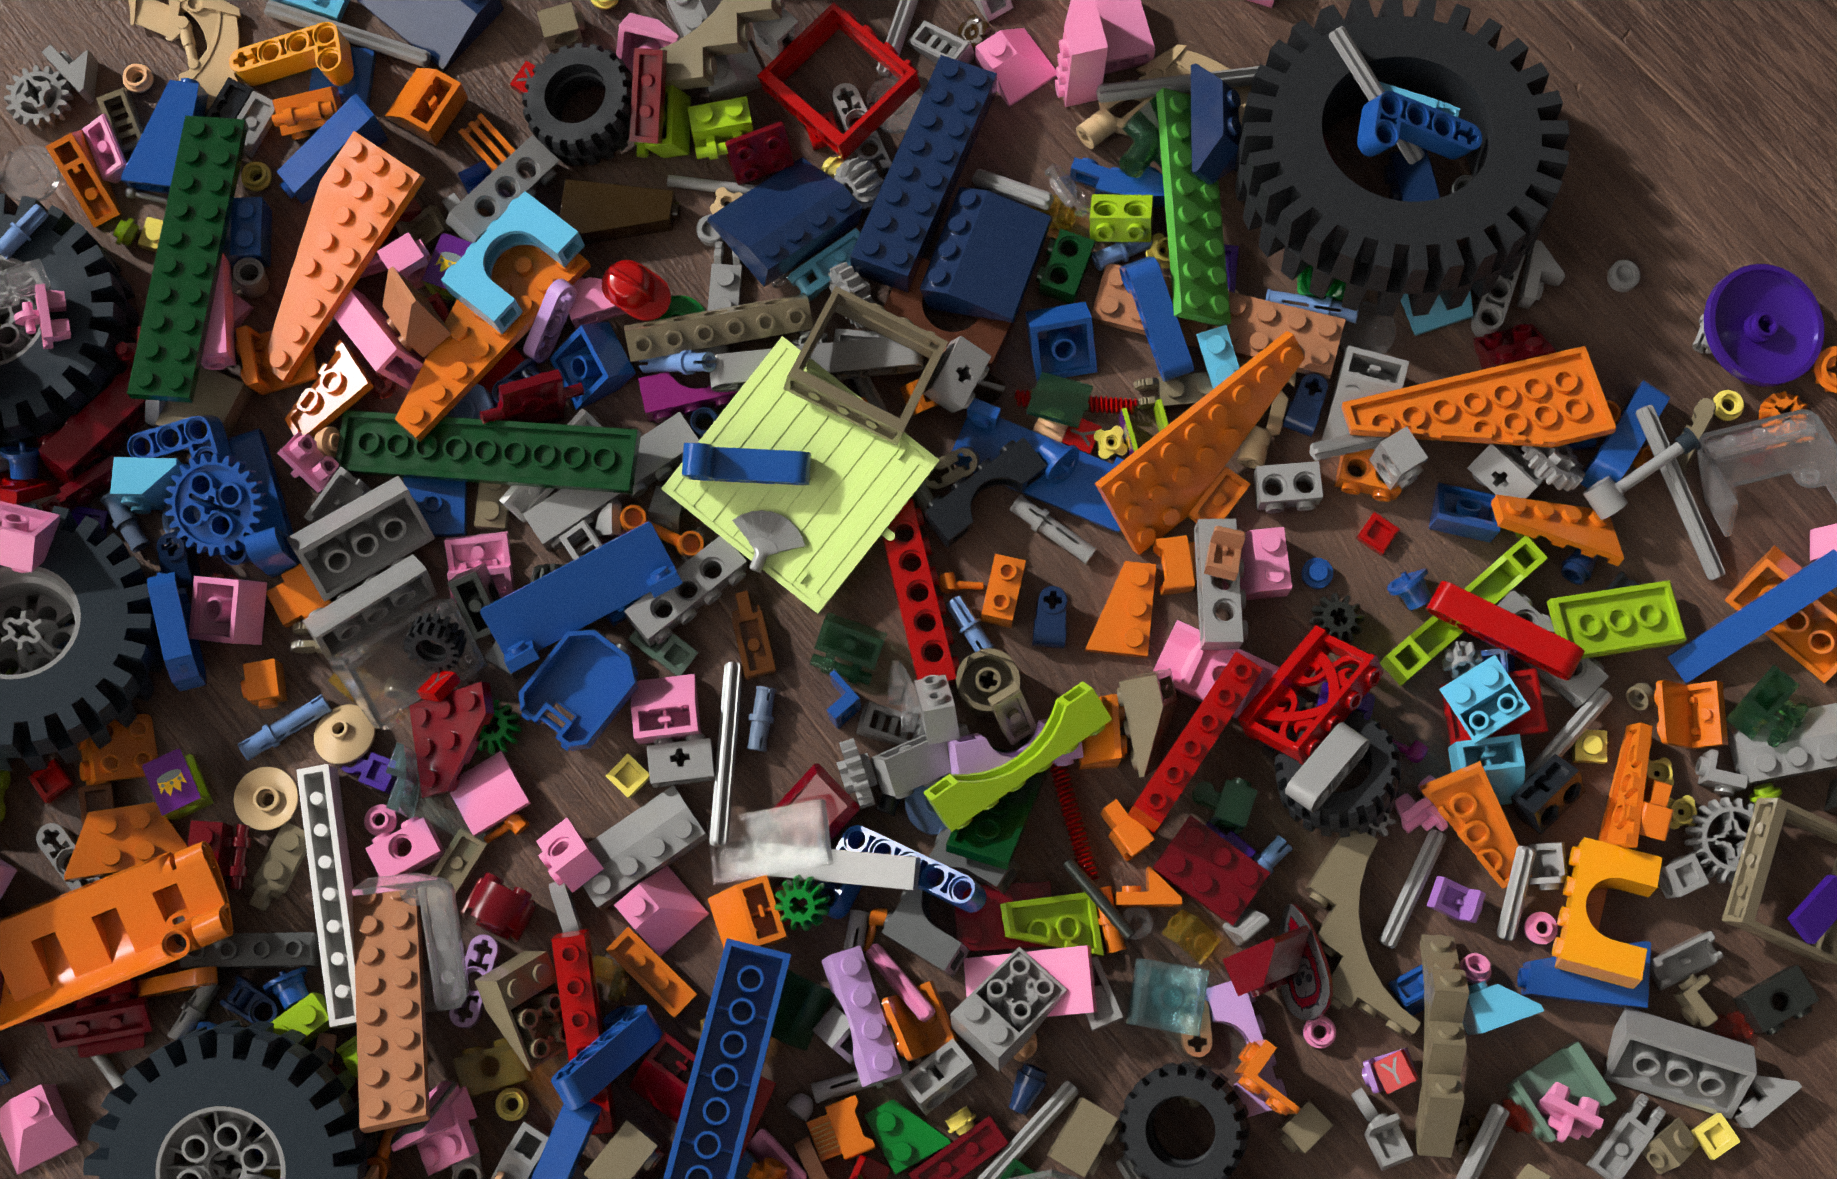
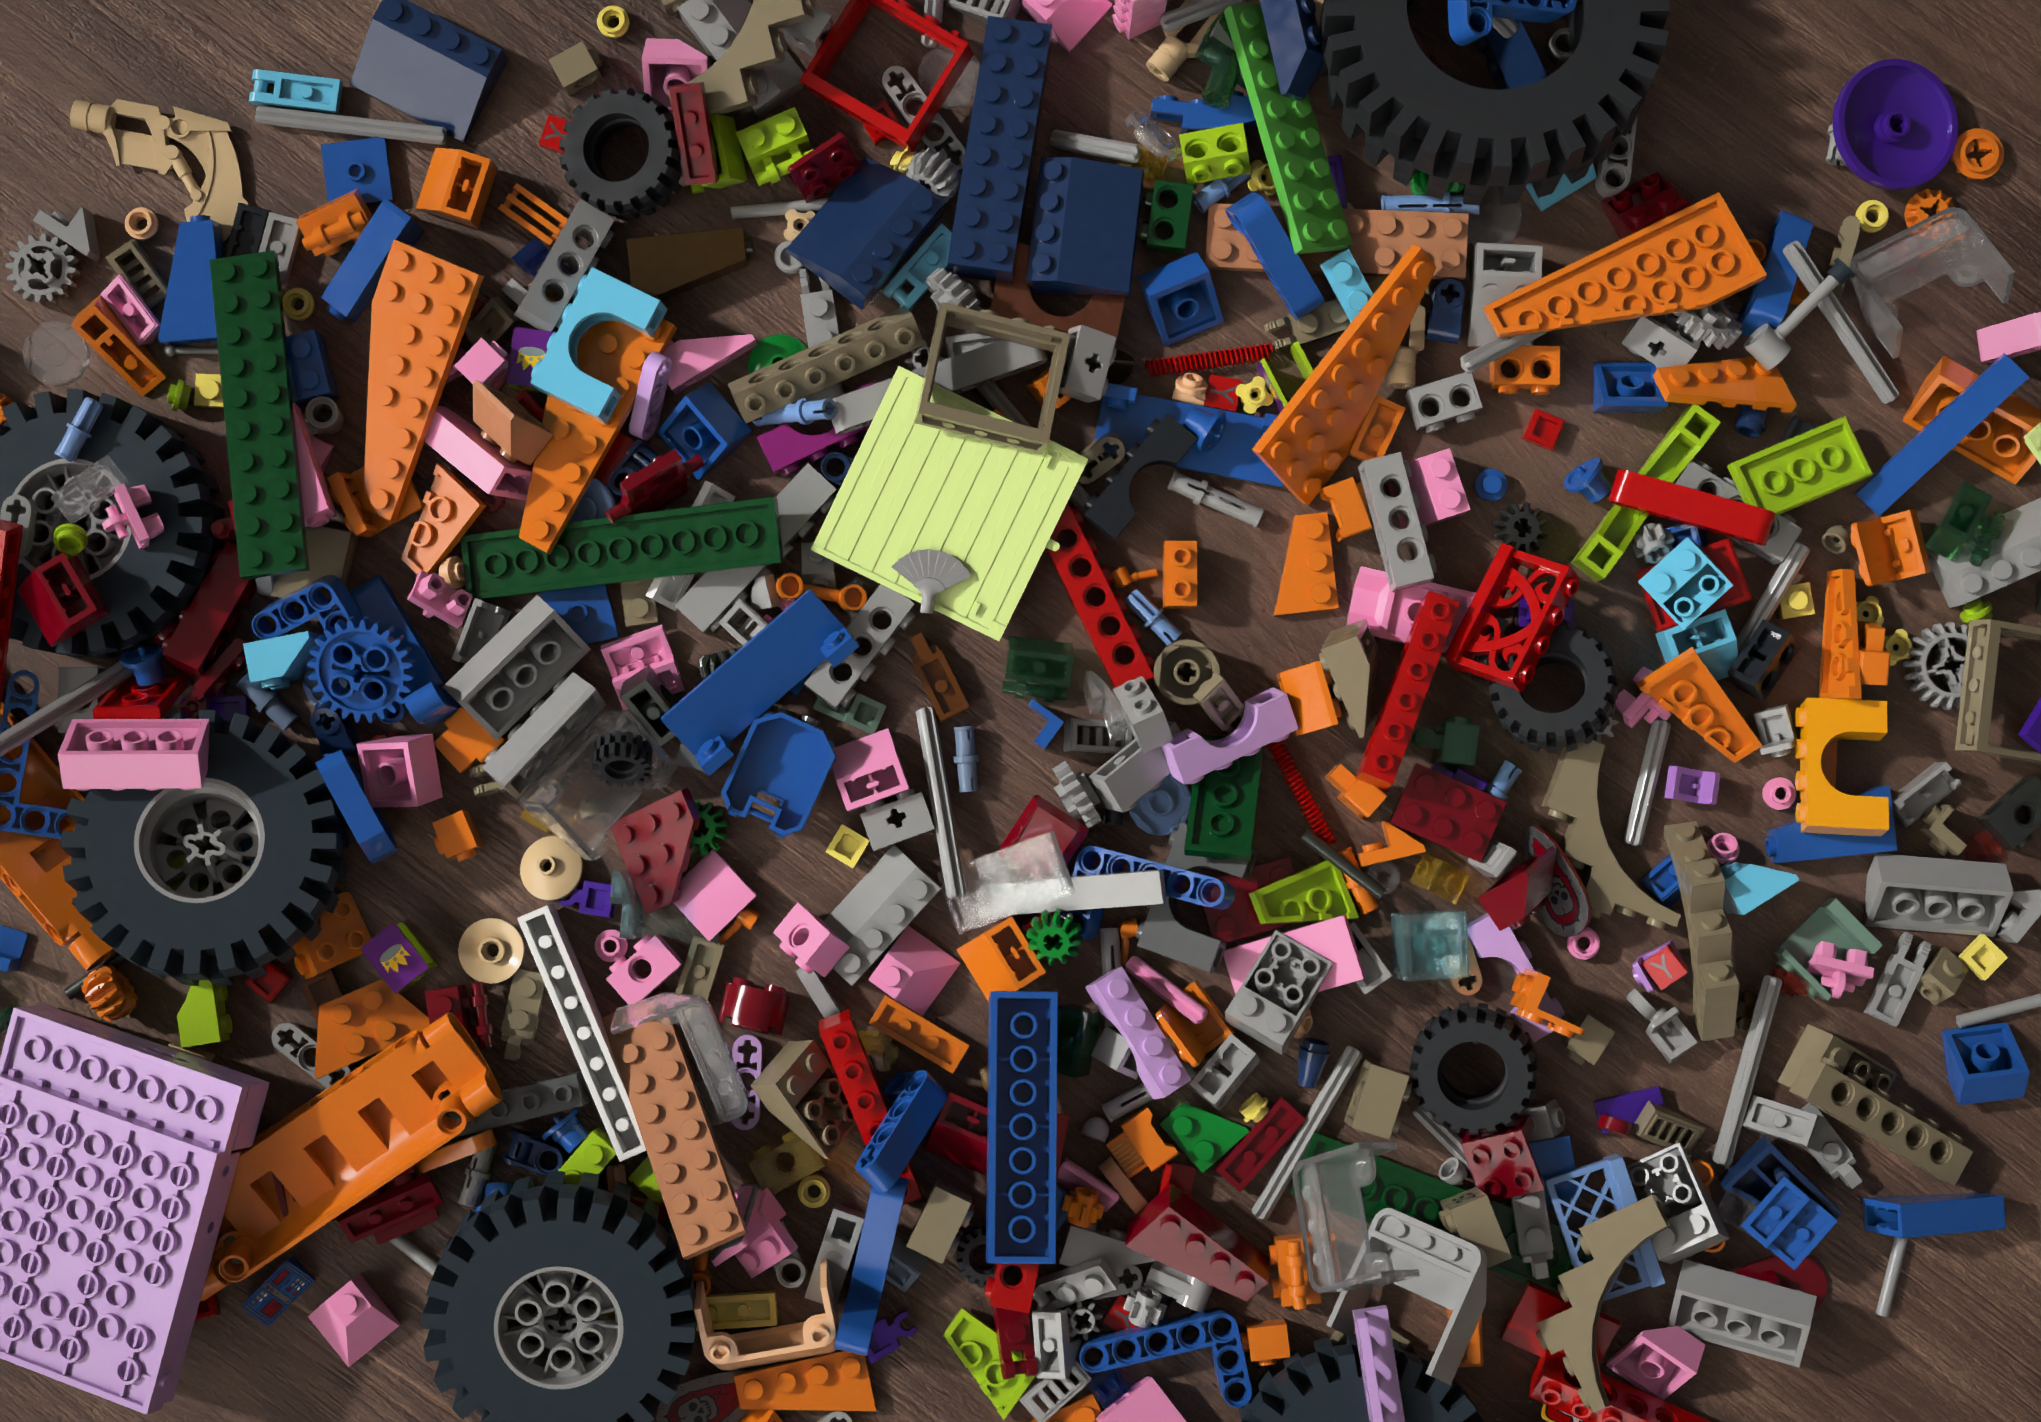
camera: 15 degrees left, 10 degrees up
light orange beam [229,22,354,86] -> none
medium blue pin [238,694,332,761] -> none
red tile [416,670,461,702] -> none
red piece [602,260,671,321] -> none
blue beam [682,443,811,485] -> none
lime arch [923,681,1112,832] -> none
clear green piece [1026,372,1093,428] -> none
dark blue piece [1032,586,1067,649] -> none
nougat bracket [1204,526,1246,581] -> none
light grey beam [1285,722,1370,813] -> none
light grey brick [1369,426,1428,490] -> none
magenta hand [1393,740,1428,763] -> none
light grey axle [1496,846,1536,940] -> none
light grey slope [1517,240,1565,309] -> none
light grey tile [1607,260,1640,292] -> none
light grey brick [1658,853,1709,899] -> none
light grey bracket [1695,749,1748,796] -> none

